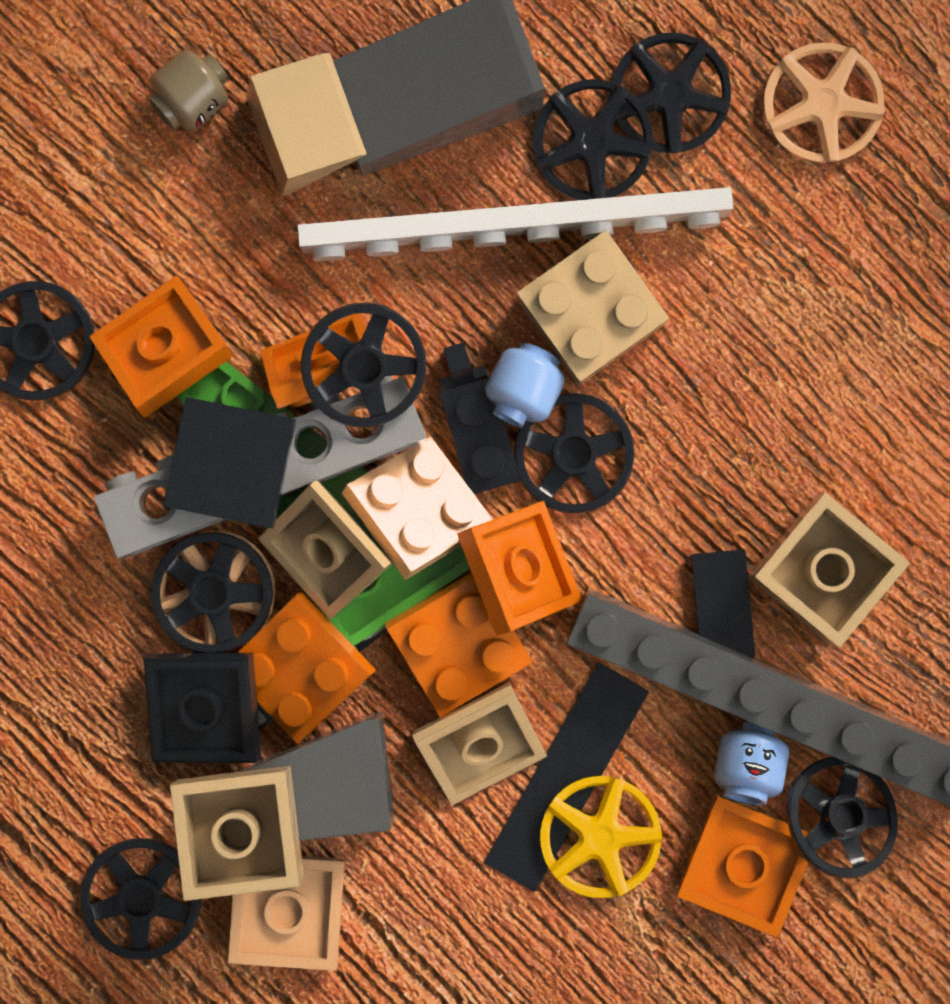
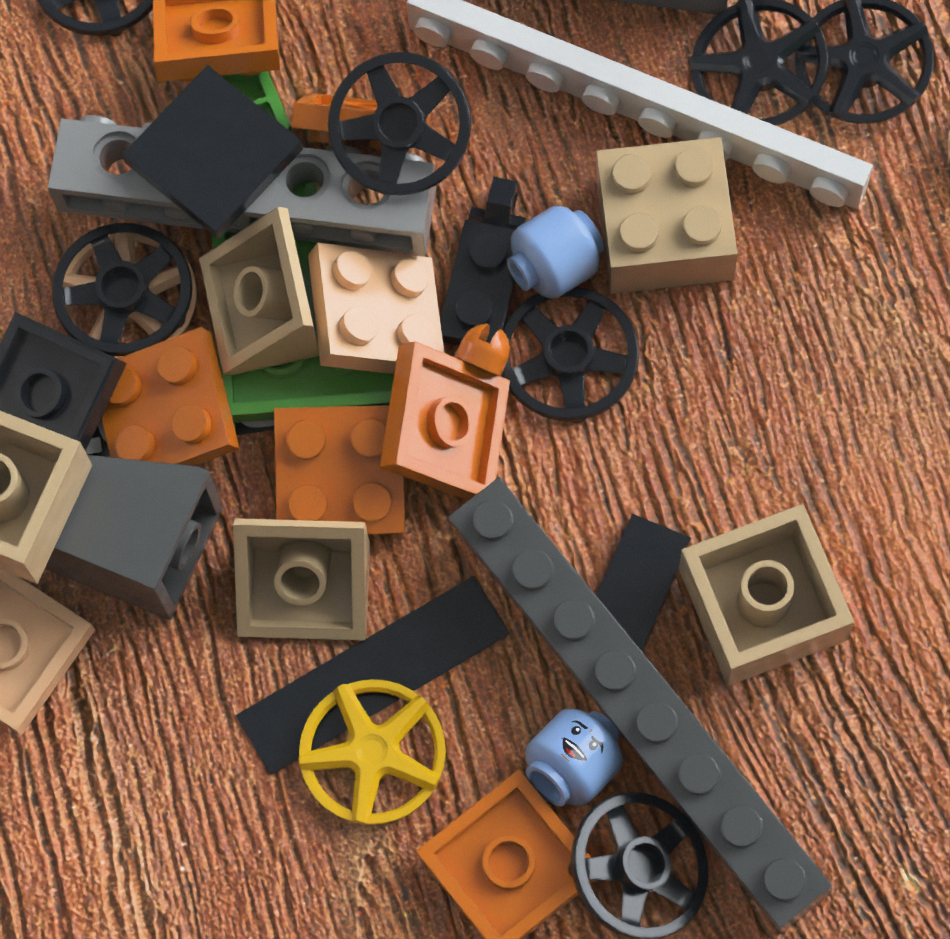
camera: 30 degrees right, 15 degrees down
none -> orange hinge [455,323,510,376]

